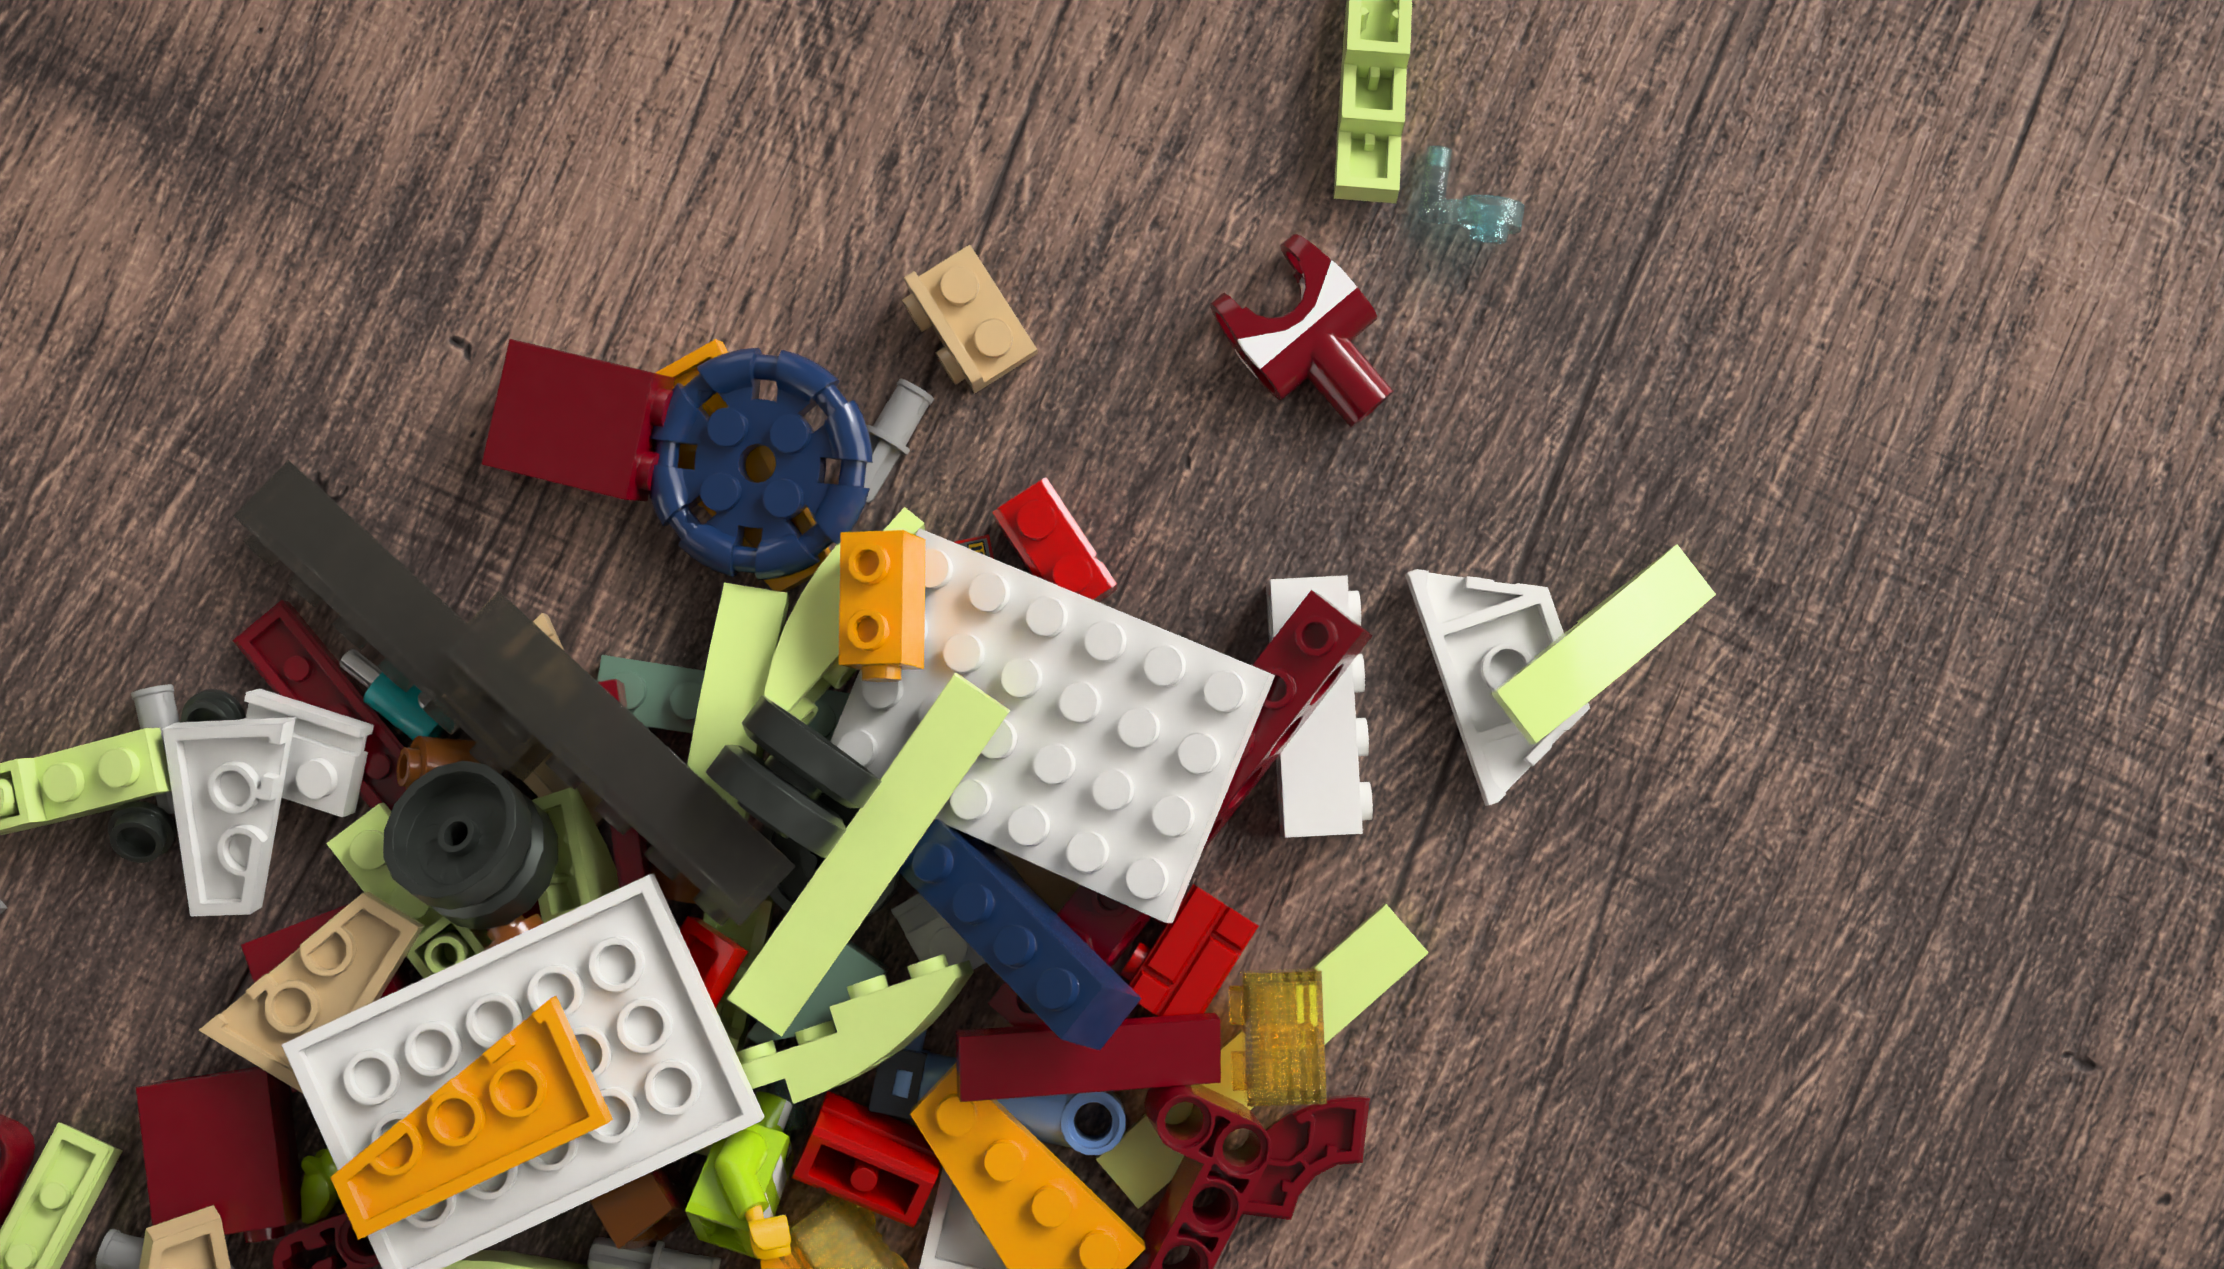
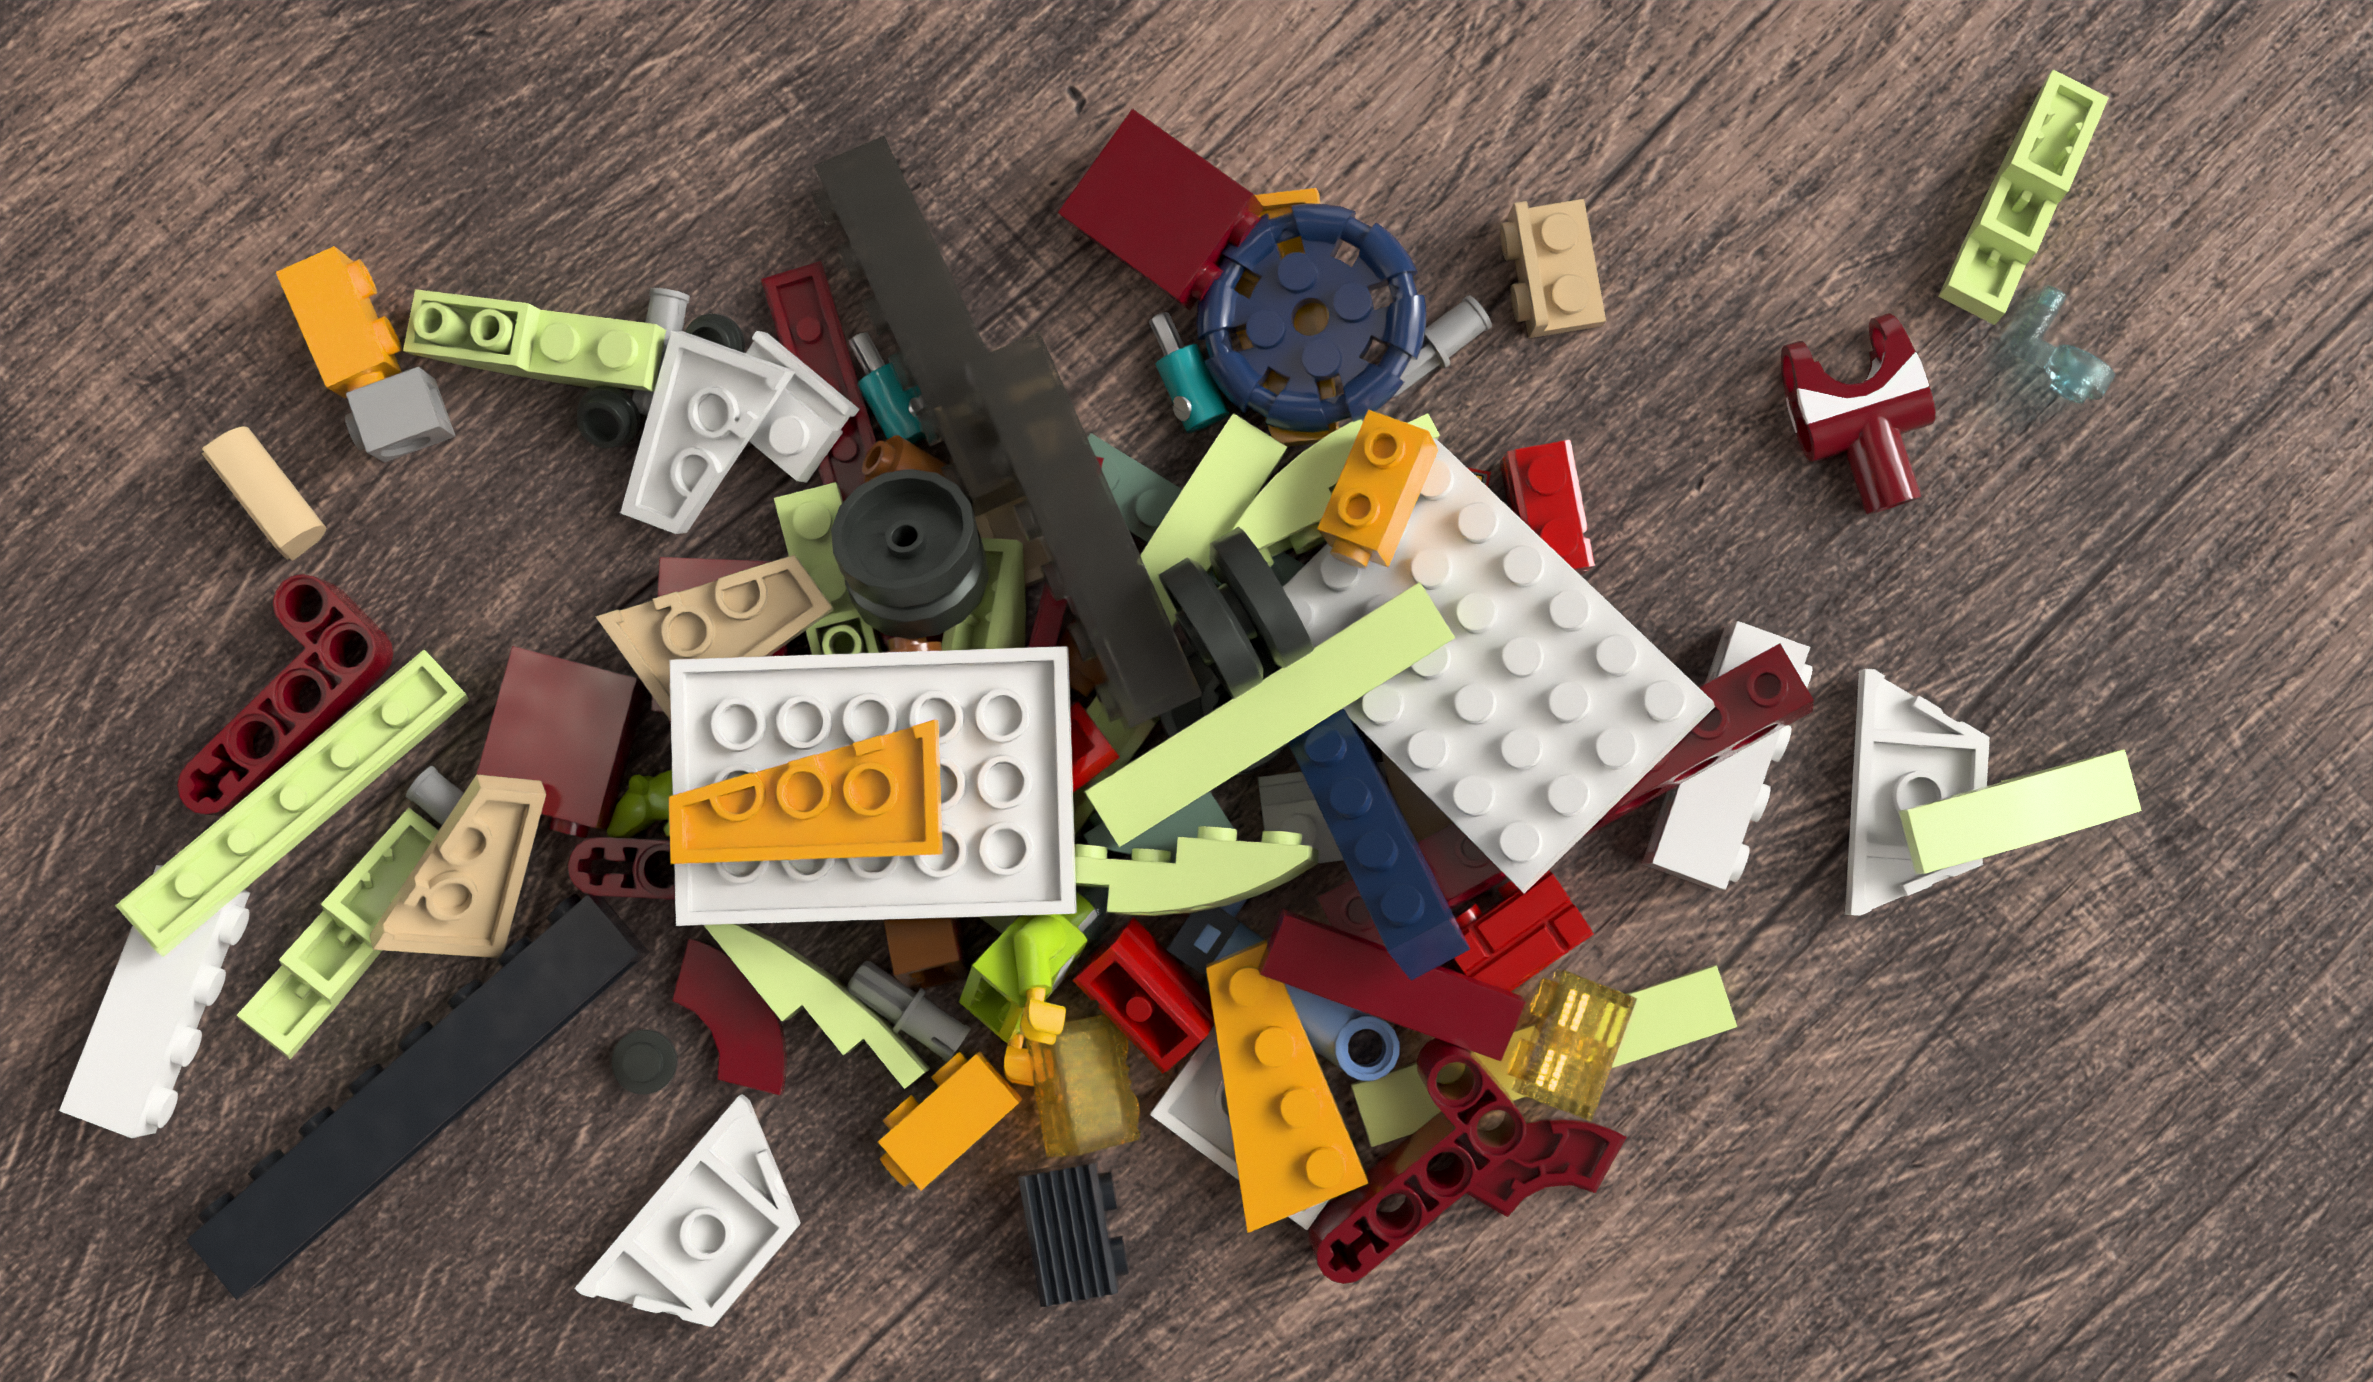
camera: 25 degrees right, 0 degrees up
none -> teal piece [1149,312,1229,433]

